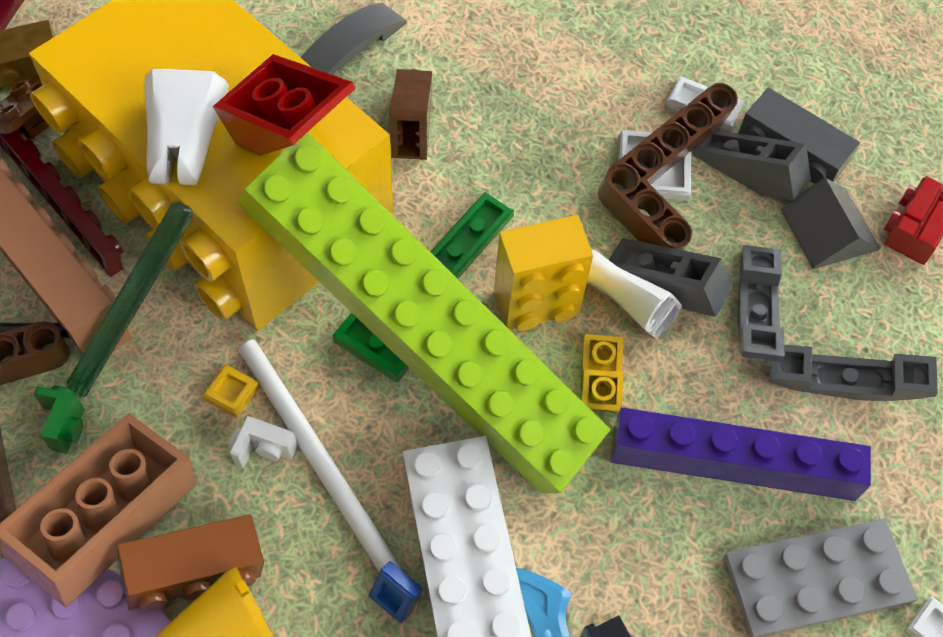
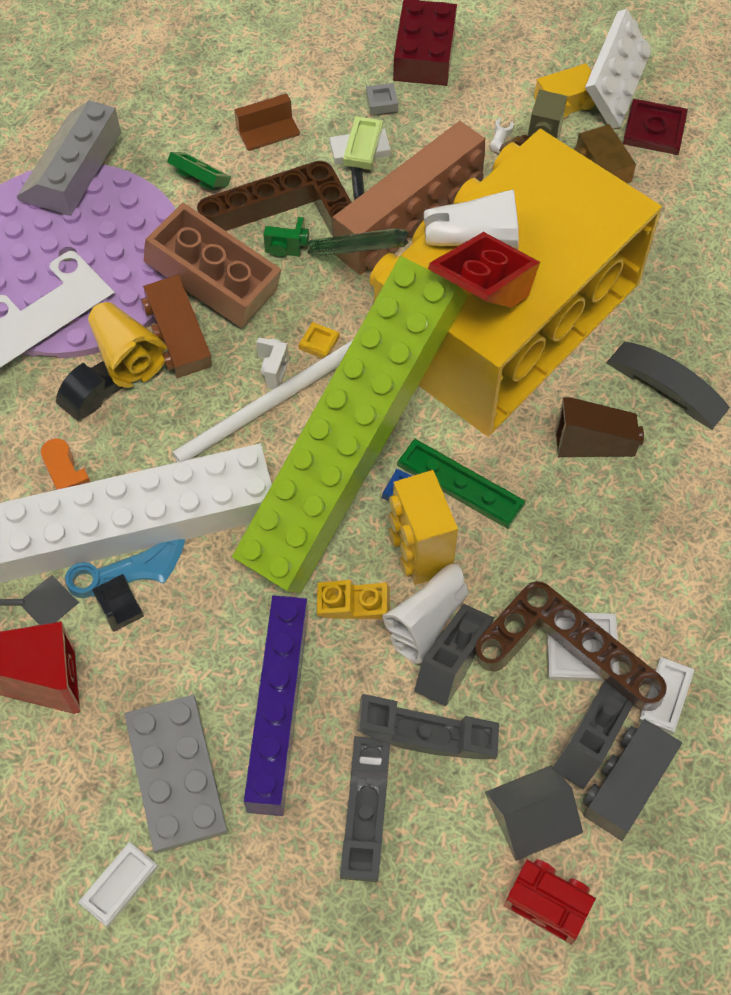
camera: 90 degrees right, 0 degrees up
blue tile [368,561,424,624] -> none

